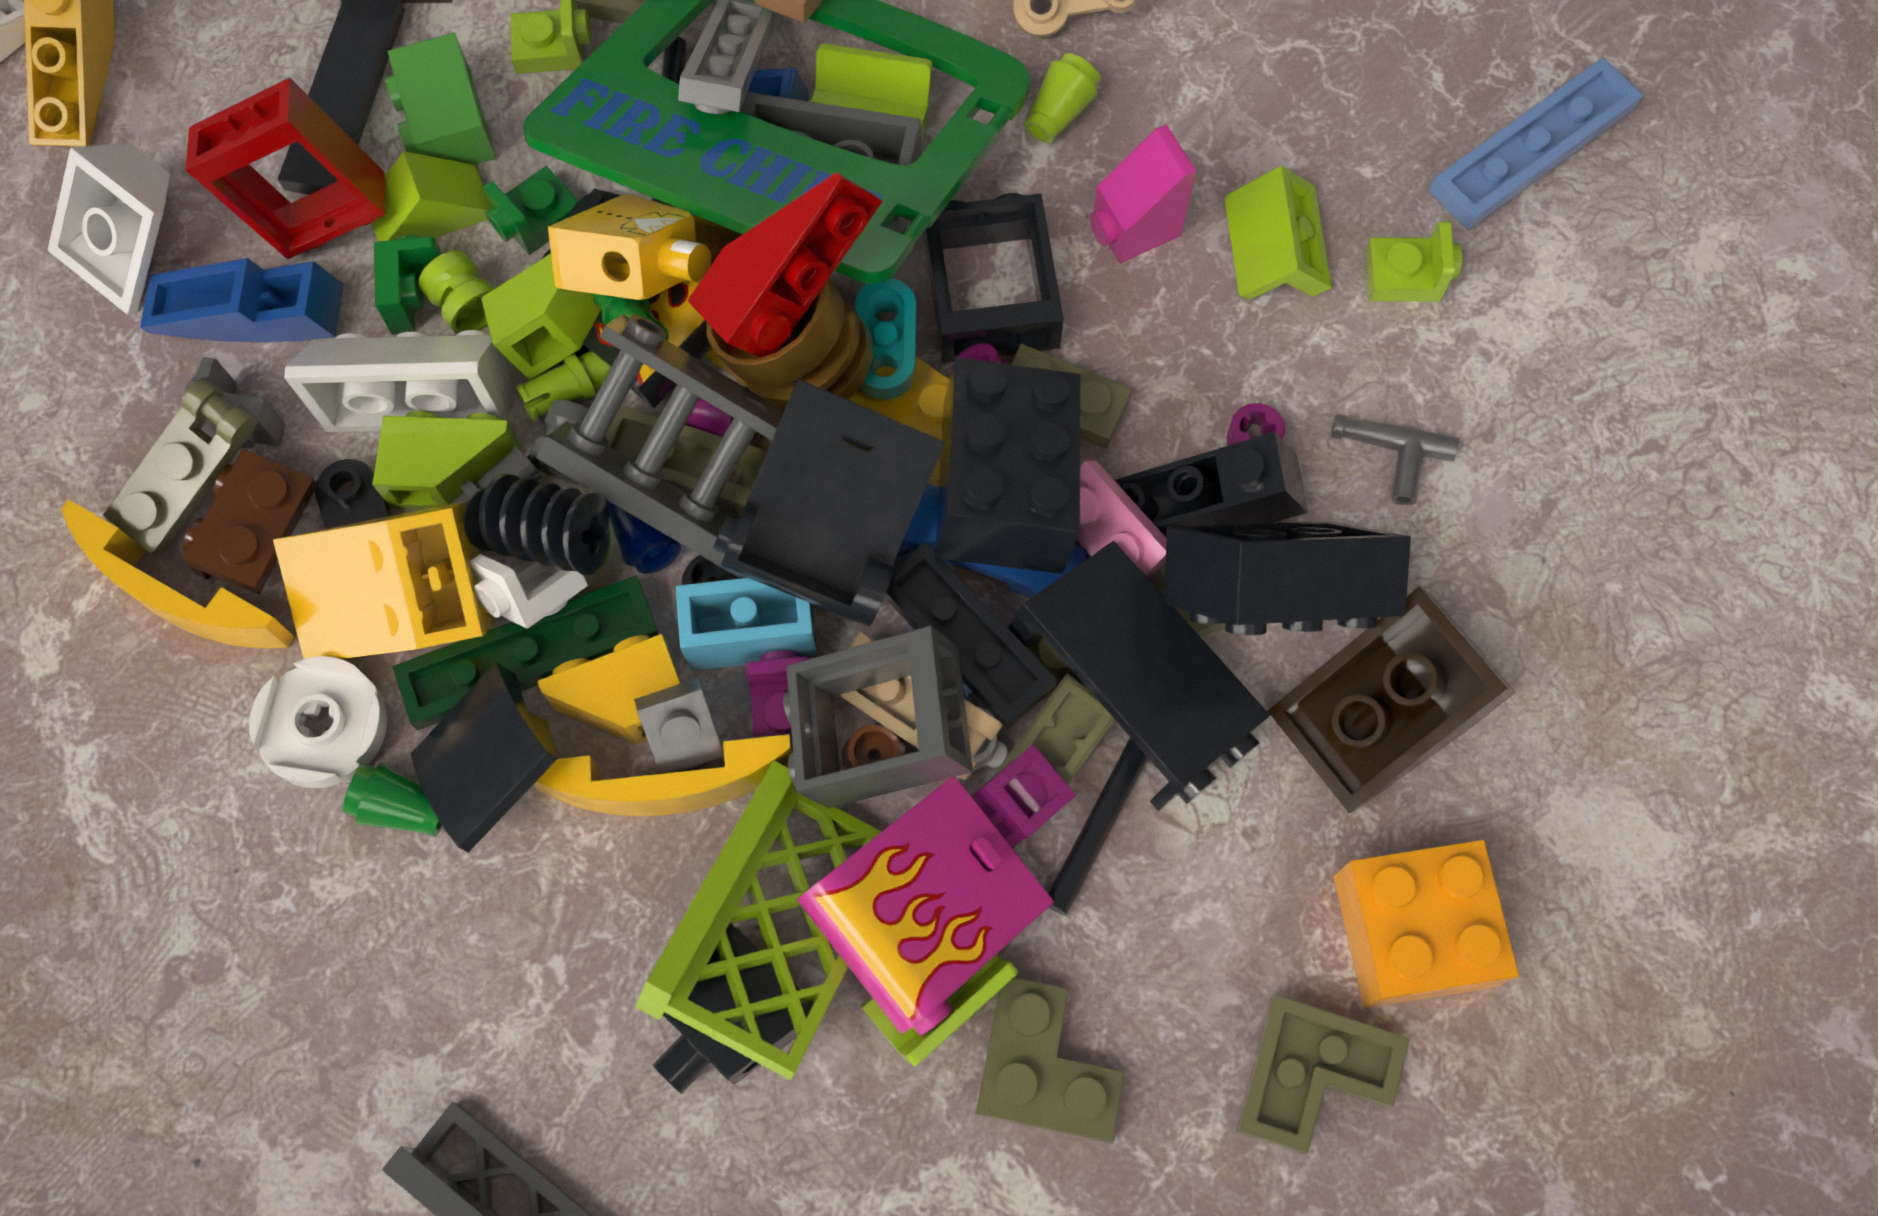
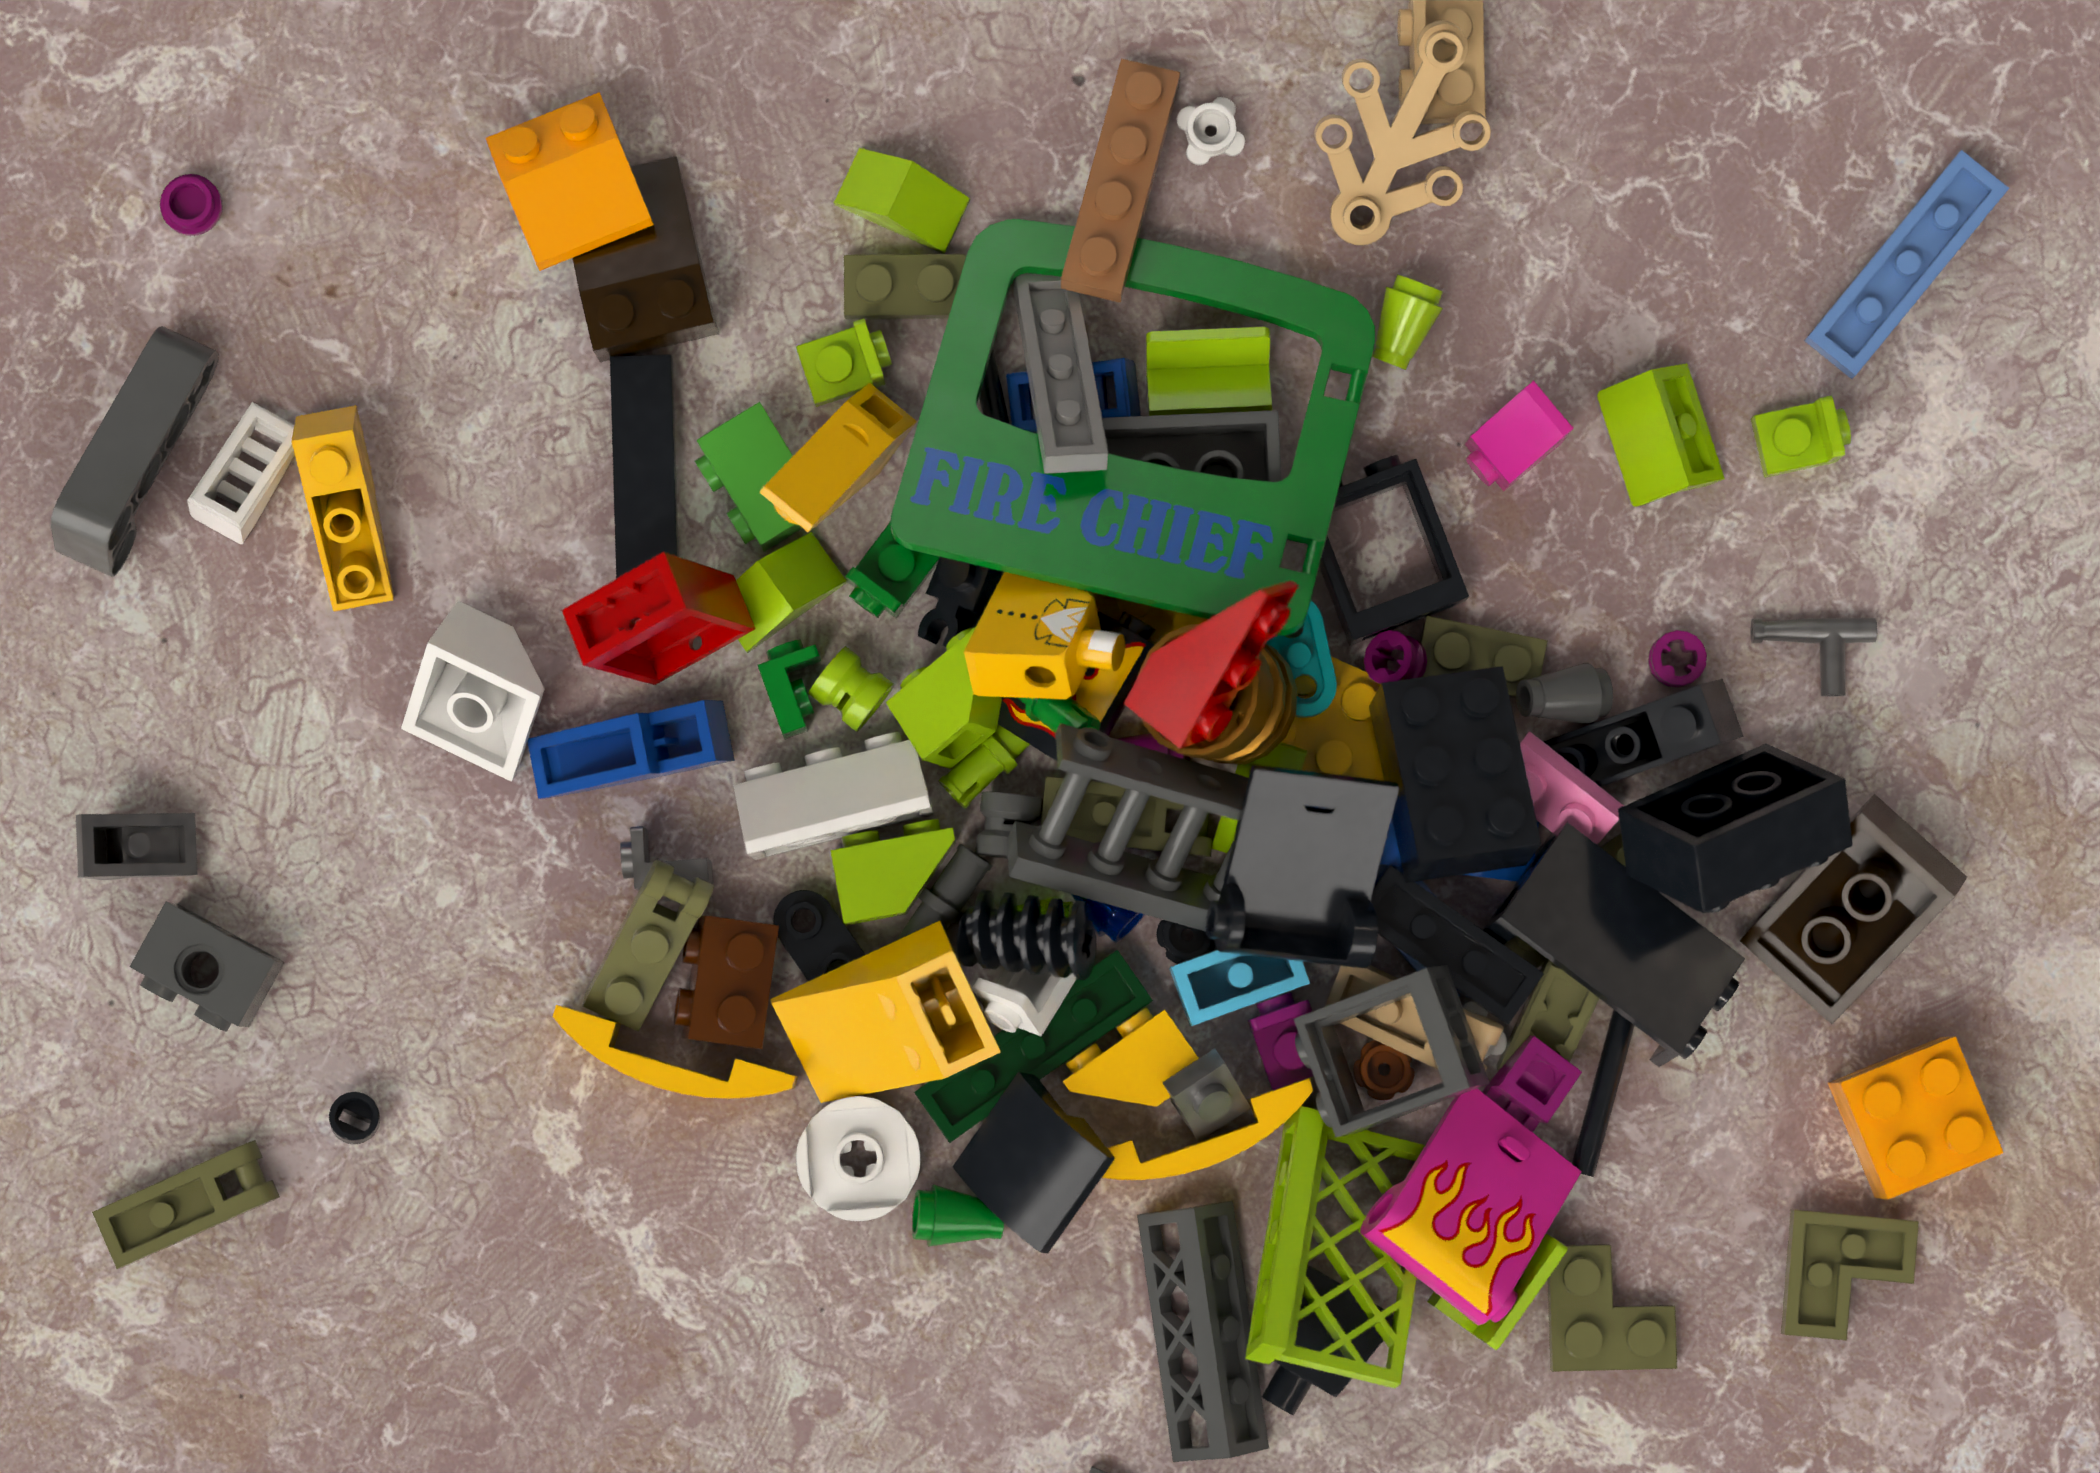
camera: 15 degrees left, 15 degrees up
none -> yellow slope [760,383,917,532]
none -> dark grey fence [1137,1201,1269,1462]
none -> dark grey cone [1516,663,1613,724]

